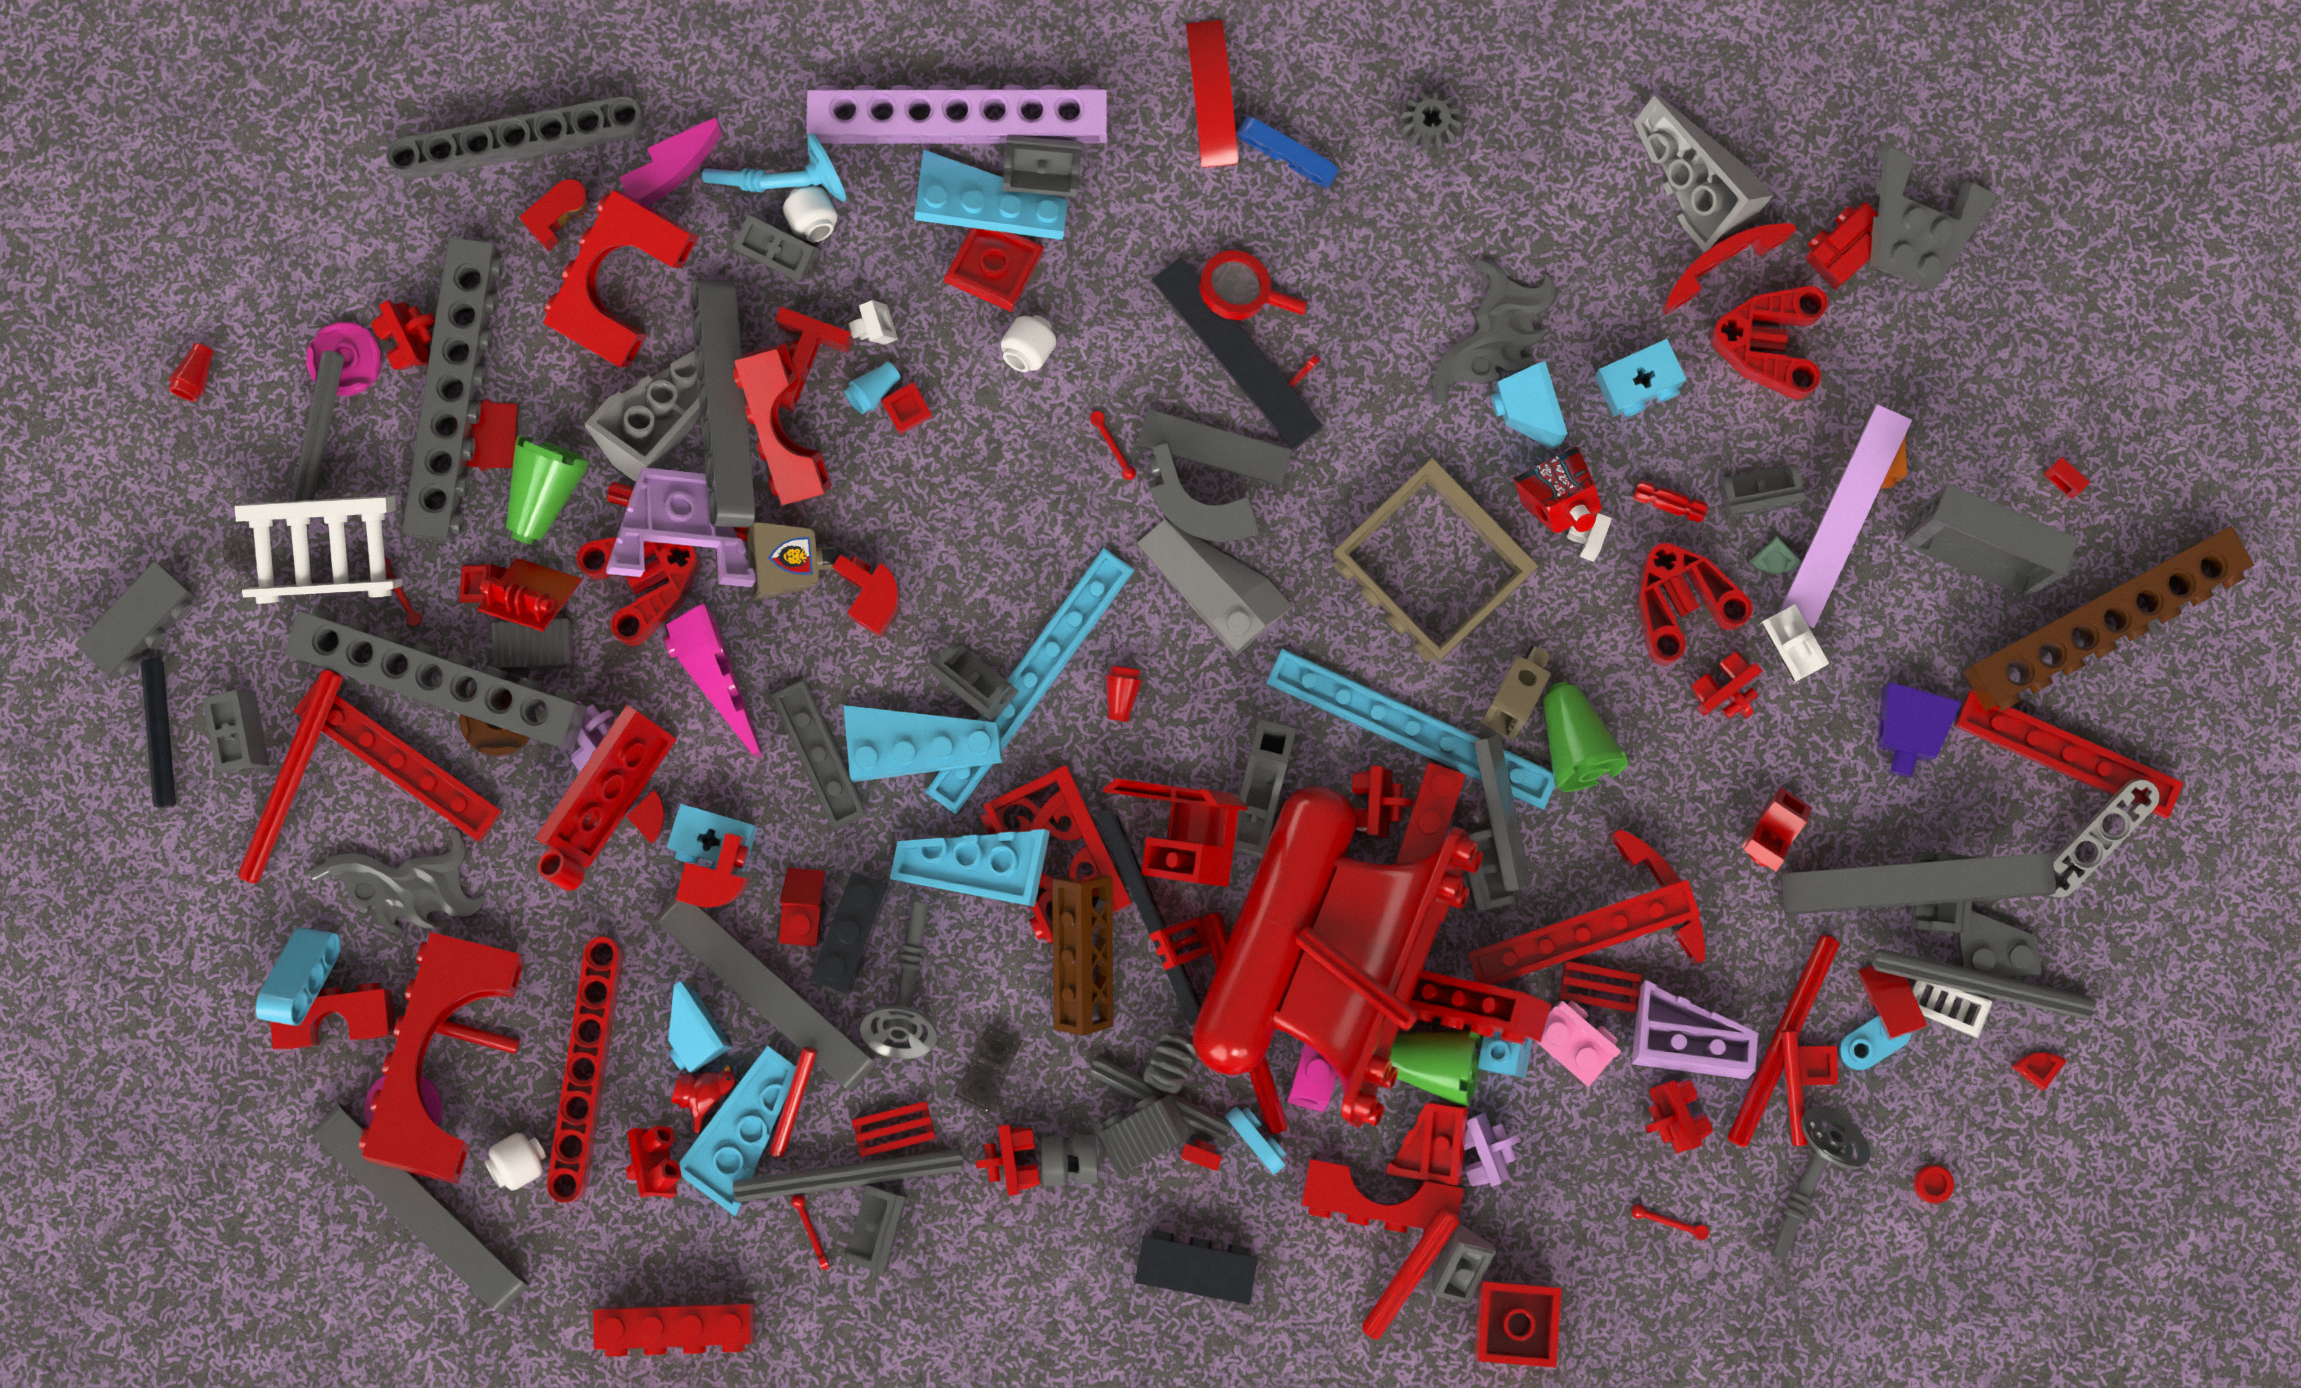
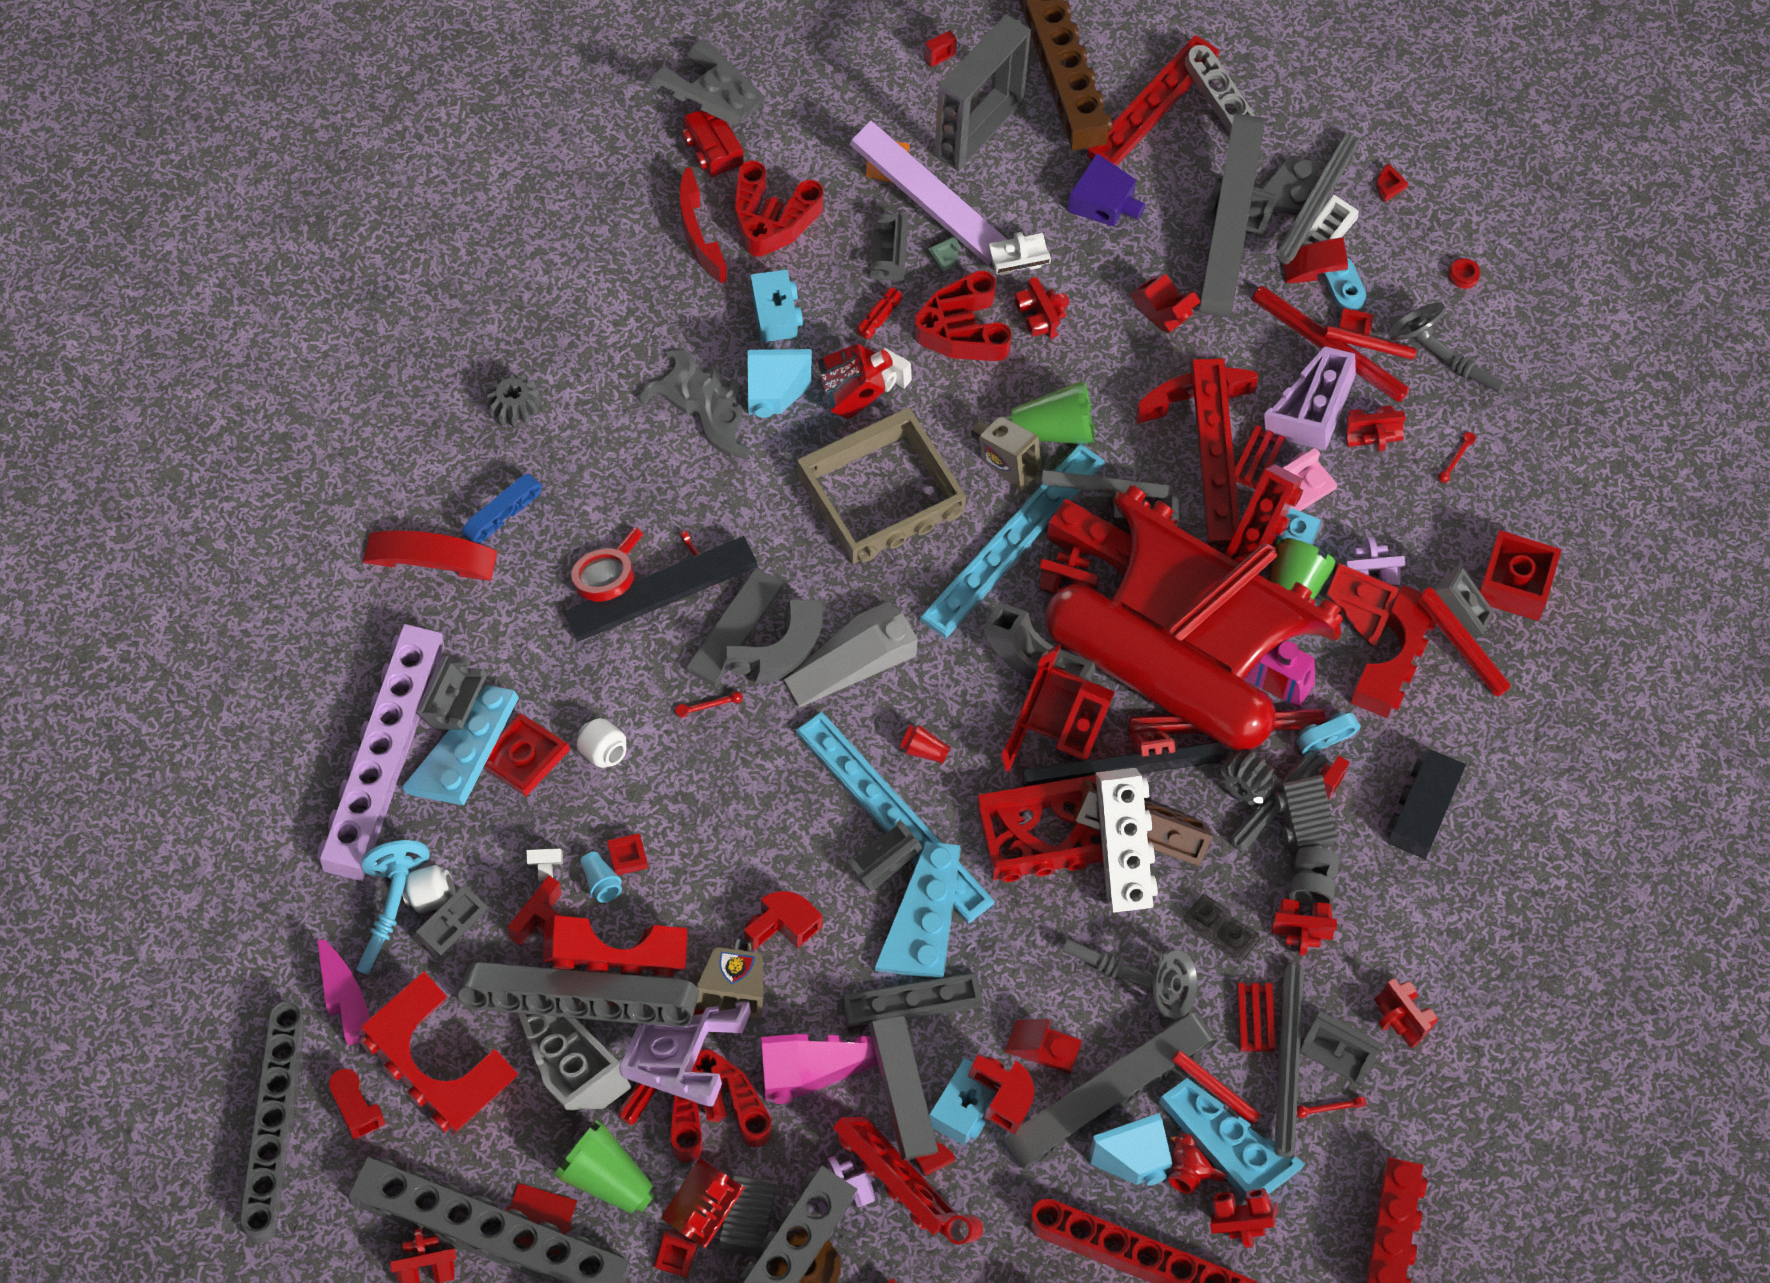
camera: 80 degrees left, 20 degrees down
black brick [810,871,891,995] -> none
medium azure wing [890,829,1050,907] -> none
light grey wedge [1633,94,1773,252] -> none
none -> dark grey tile [868,1016,938,1161]
none -> white brick [1096,768,1158,913]
none -> red hips [1374,978,1438,1048]

